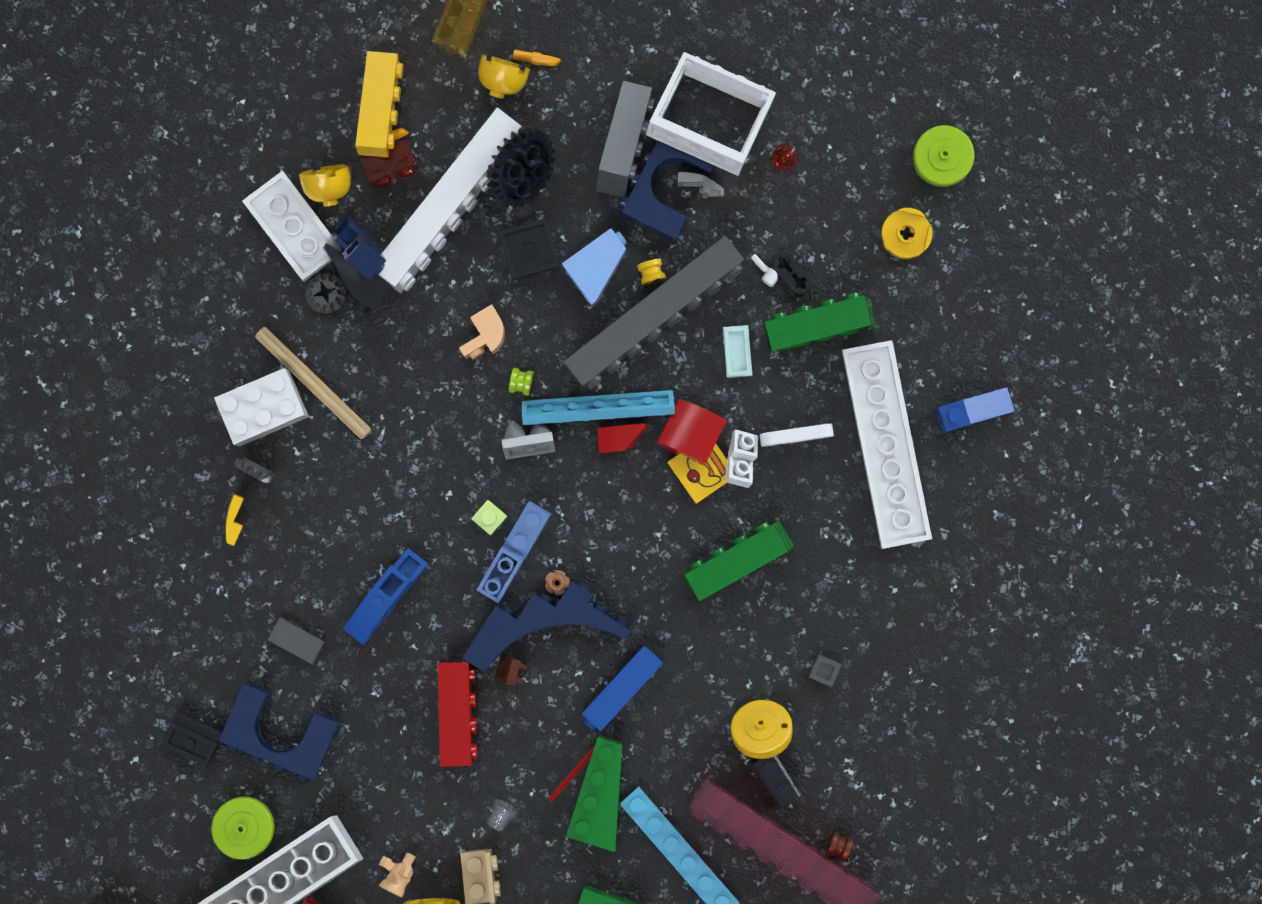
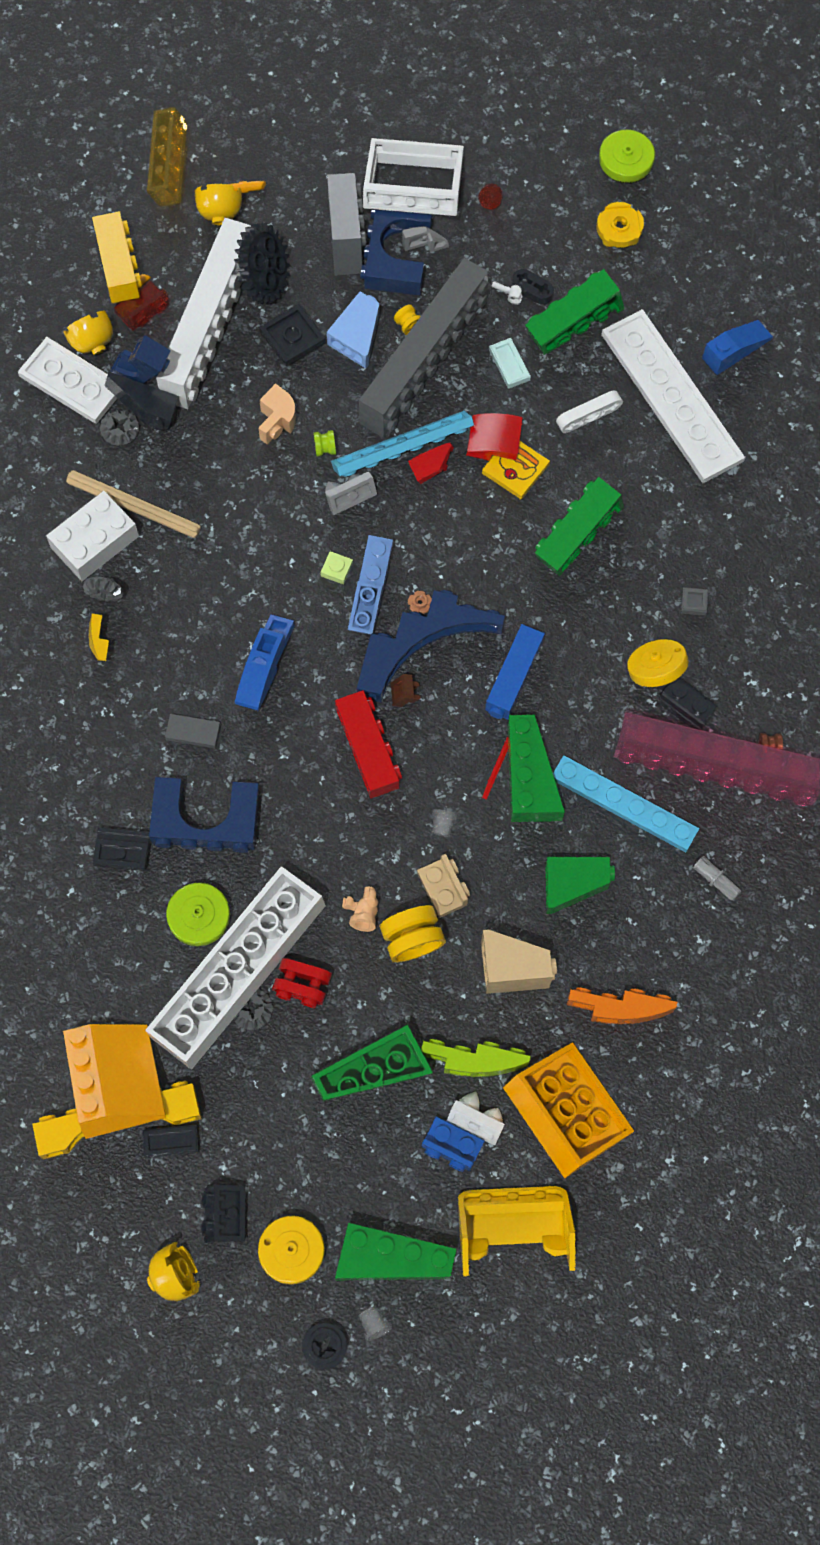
camera: 20 degrees left, 15 degrees down
white slope [725,429,758,488] -> none

